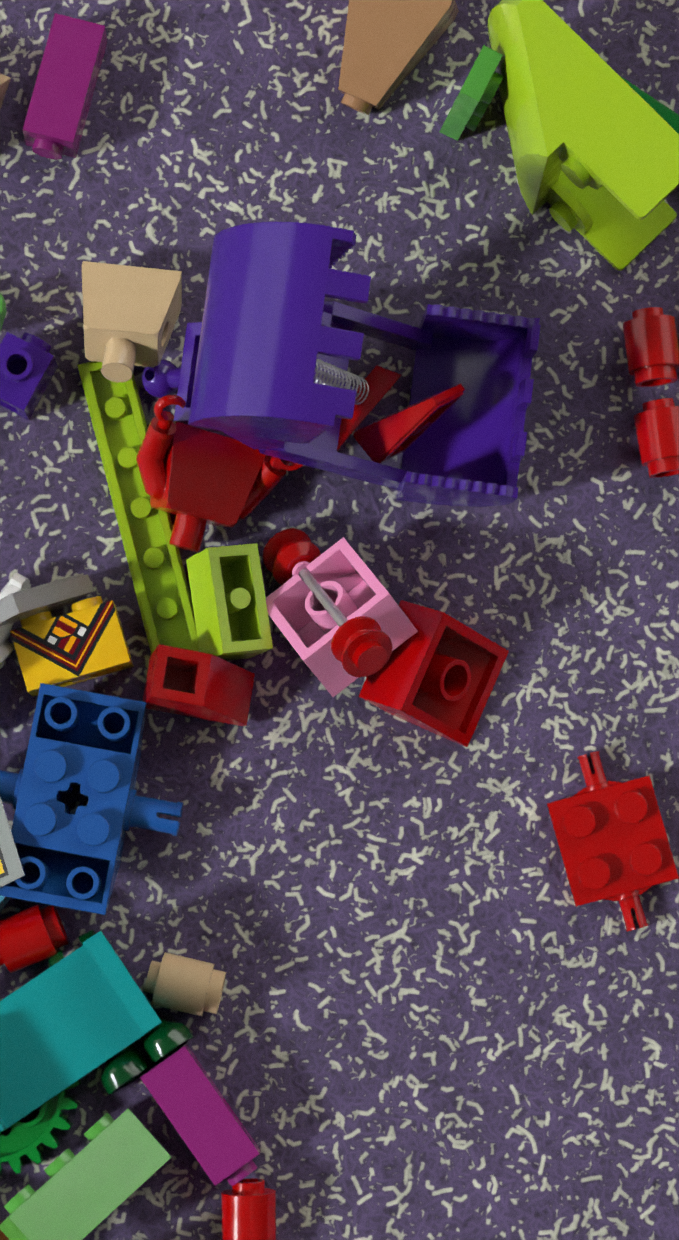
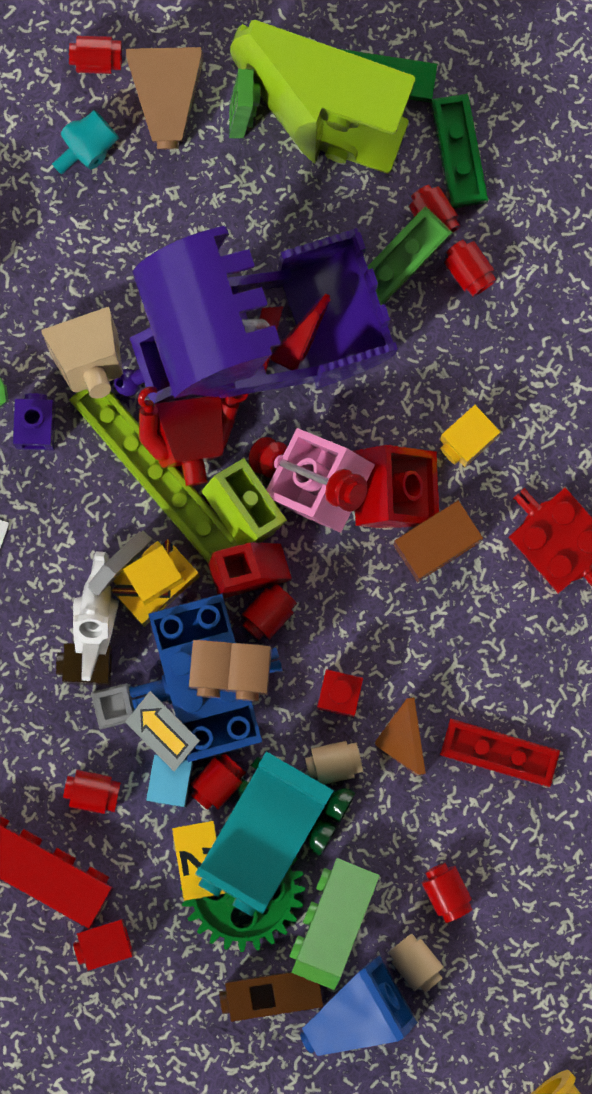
camera: 25 degrees left, 0 degrees up
magenta brick [140,1045,261,1187] -> none
none -> teal piece [52,110,119,174]
none -> yellow brick [123,545,186,605]
none -> medium nougat brick [189,640,272,701]
none -> red brick [242,584,297,641]
none -> red brick [317,669,363,718]
none -> bright green tile [367,206,453,305]
none -> dark orange slope [375,697,426,776]
none -> dark orange panel [393,500,483,583]
none -> red tile [439,718,560,787]
none -> yellow brick [440,405,501,467]

